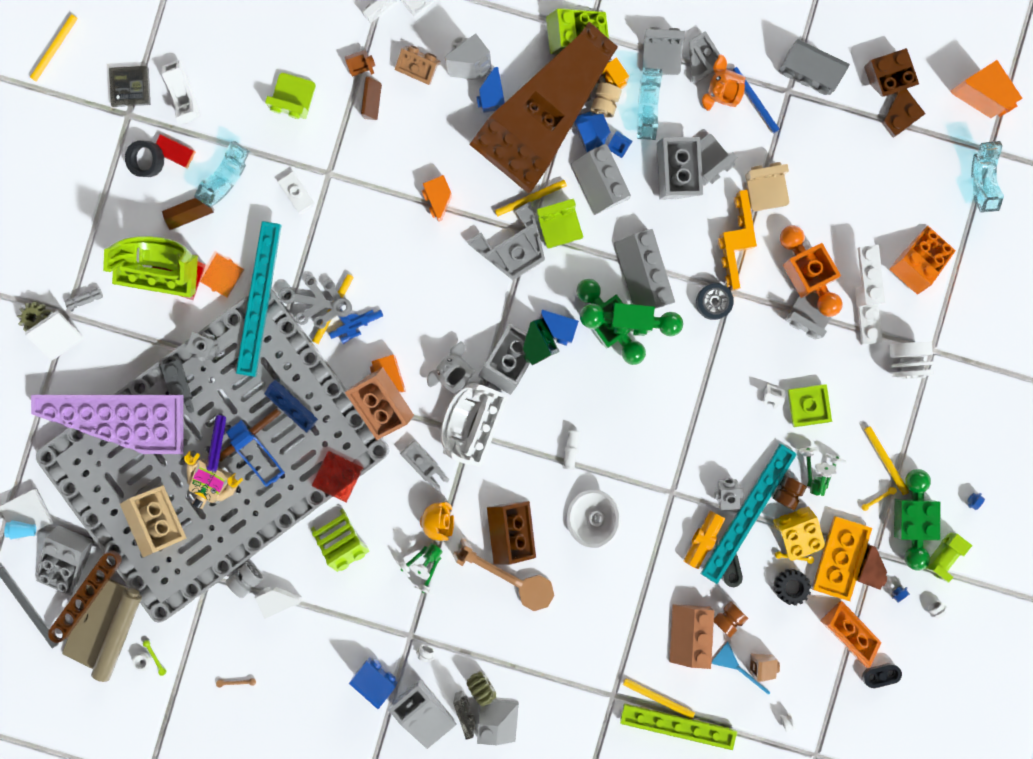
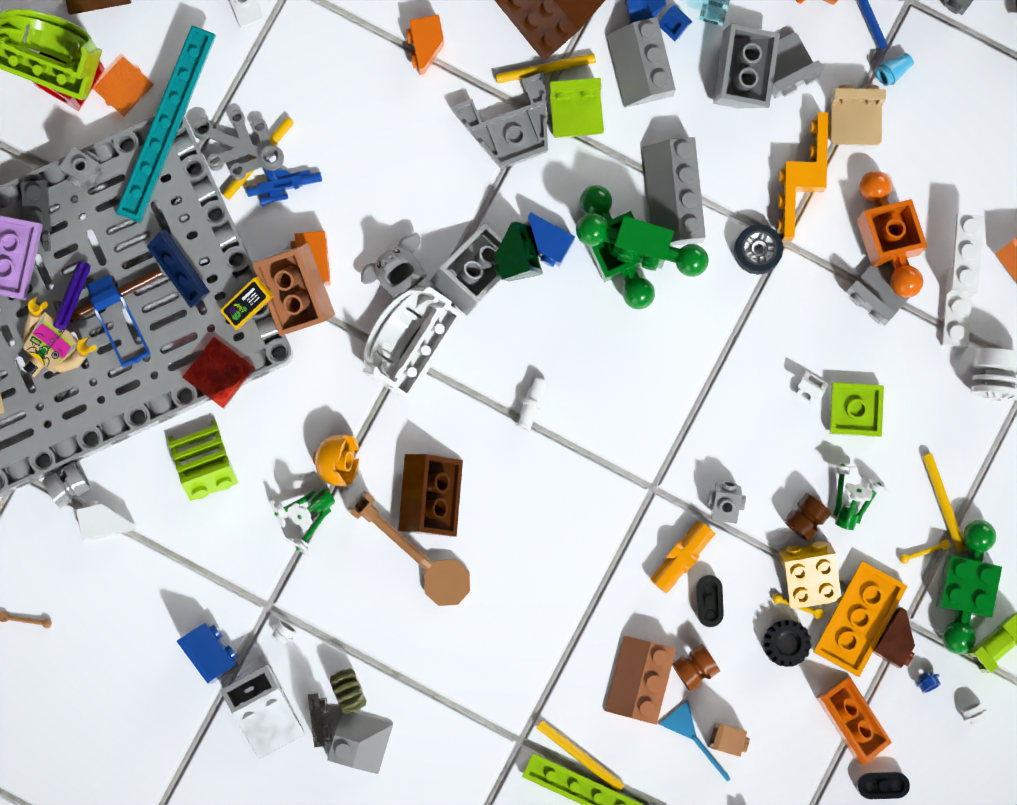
camera: 10 degrees right, 5 degrees down
light grey hinge [400,441,450,491] -> none
white dish [567,489,621,548] -> none
teal tile [700,444,797,584] -> none
none -> tile [220,276,274,330]
none -> medium azure cone [875,53,914,86]

